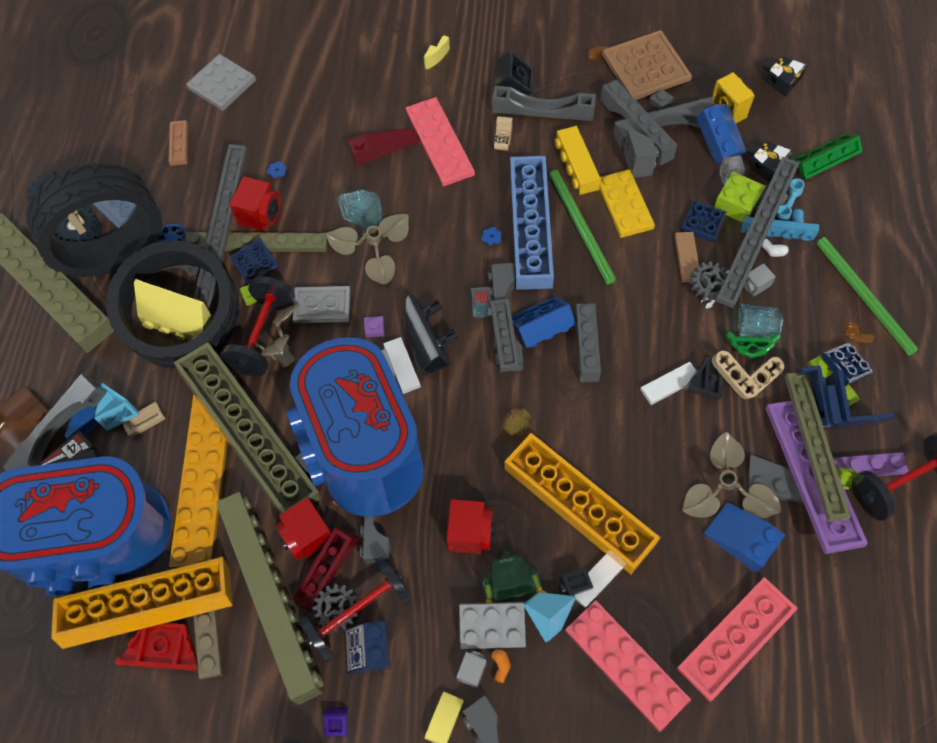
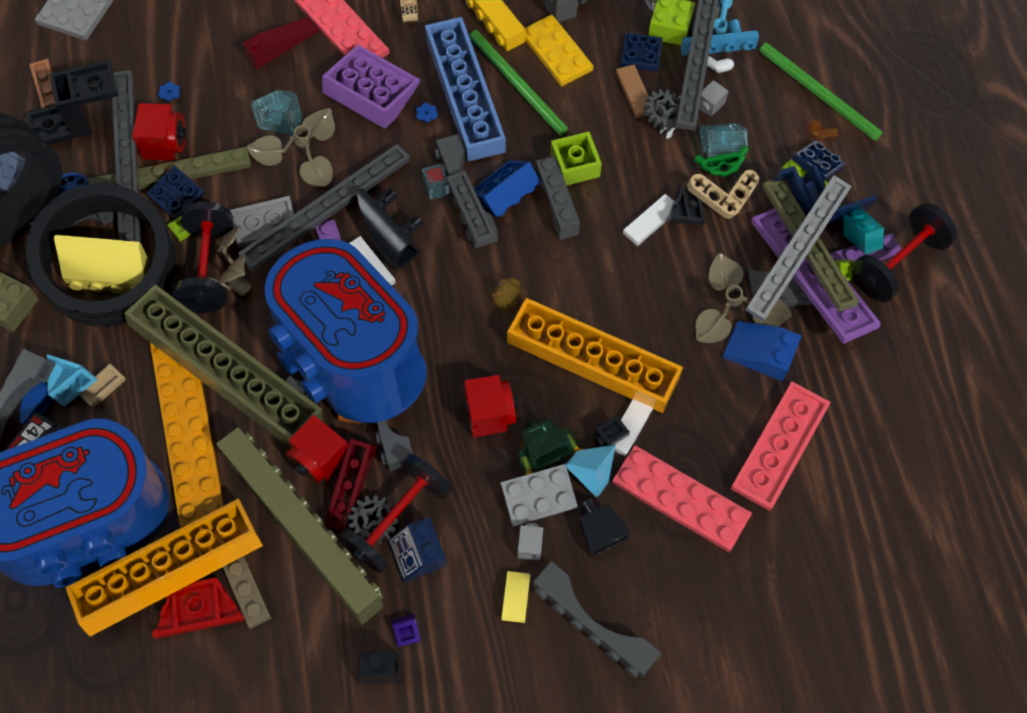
camera: 20 degrees left, 0 degrees up
orange arm [492,649,511,684] -> none
none -> black bracket [26,60,119,145]
none -> dark grey plate [238,144,410,271]
none -> medium lavender slope [322,45,420,129]
none -> lime brick [550,132,602,186]
none -> black torso [579,499,631,558]
none -> light grey plate [745,175,852,321]
none -> teal brick [843,209,884,254]

